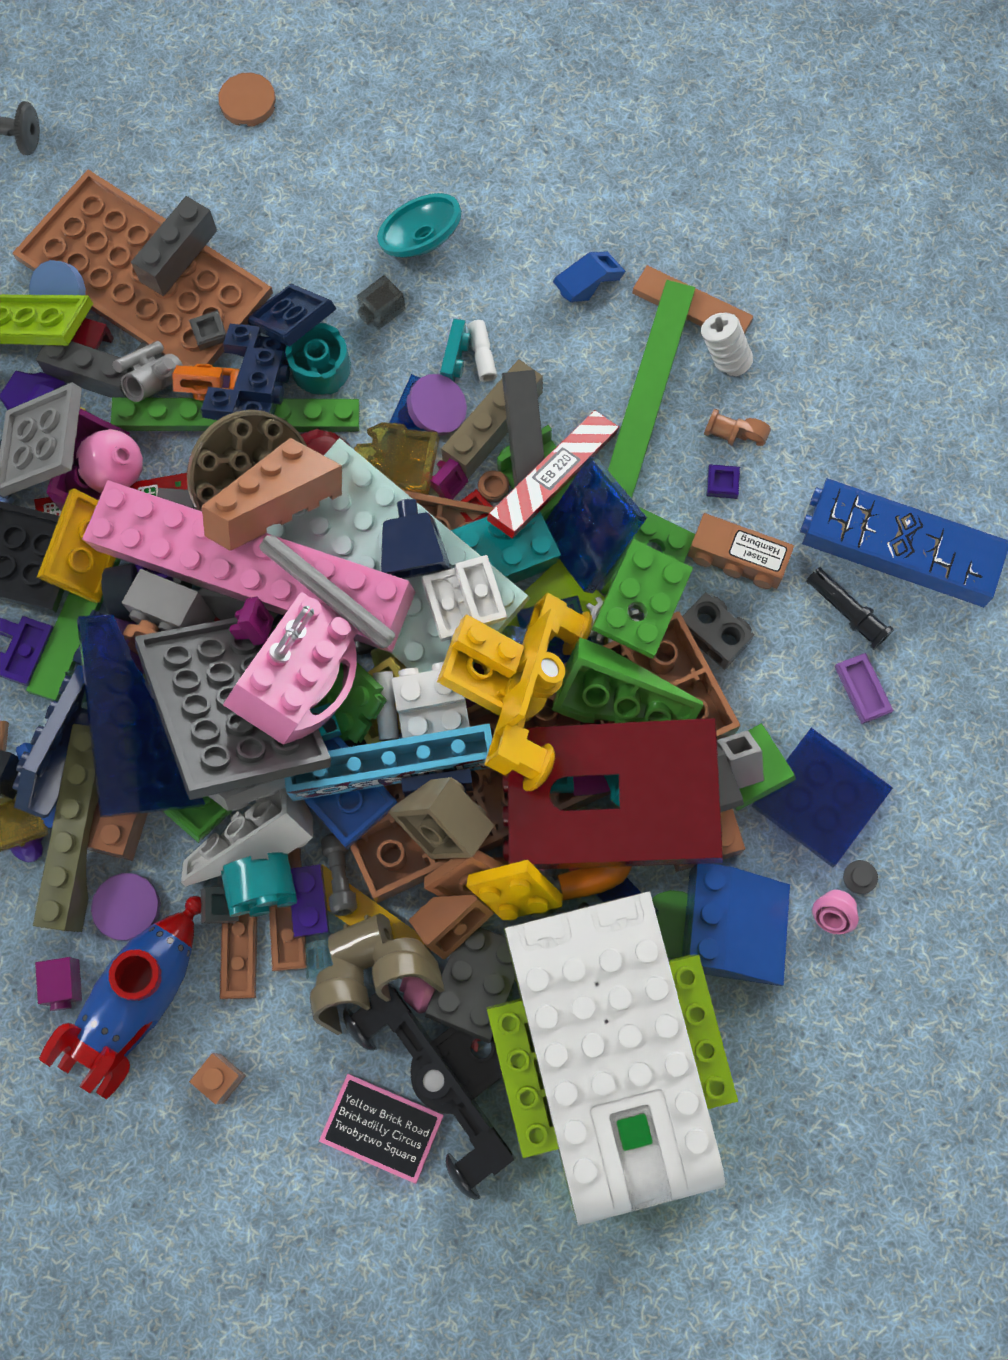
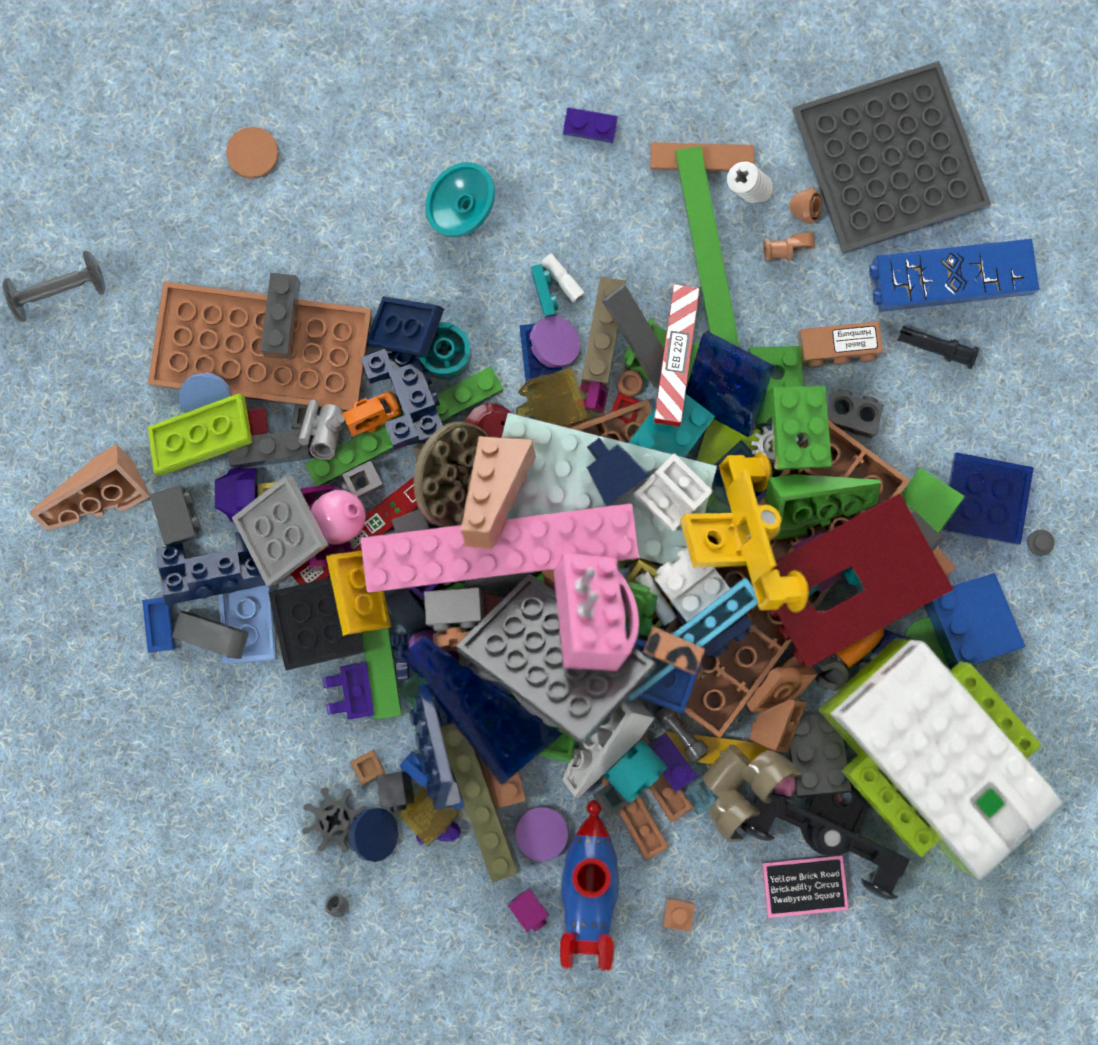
camera: 35 degrees left, 10 degrees up
dark grey tile [189,310,226,351] -> none
magenta tile [229,596,274,646] -> none
light grey axle [259,535,395,649] -> none
clear smoke brick [356,275,406,330] -> none
dark tan slope [388,777,495,859] -> none
yellow plate [451,614,524,678] -> none
yellow plate [466,860,563,920] -> none
blue slope [553,251,626,302] -> none
dark purple tile [706,464,740,499] -> none
light grey brick [717,730,764,789] -> none
bright pink cone [812,890,859,934] -> none
medium lavender tile [834,653,894,724] -> none
none -> light grey brick [341,461,384,499]
none -> dark purple plate [563,107,618,143]
none -> slope [643,627,705,675]
none -> nougat cone [789,188,822,224]
none -> dark grey plate [792,61,991,254]

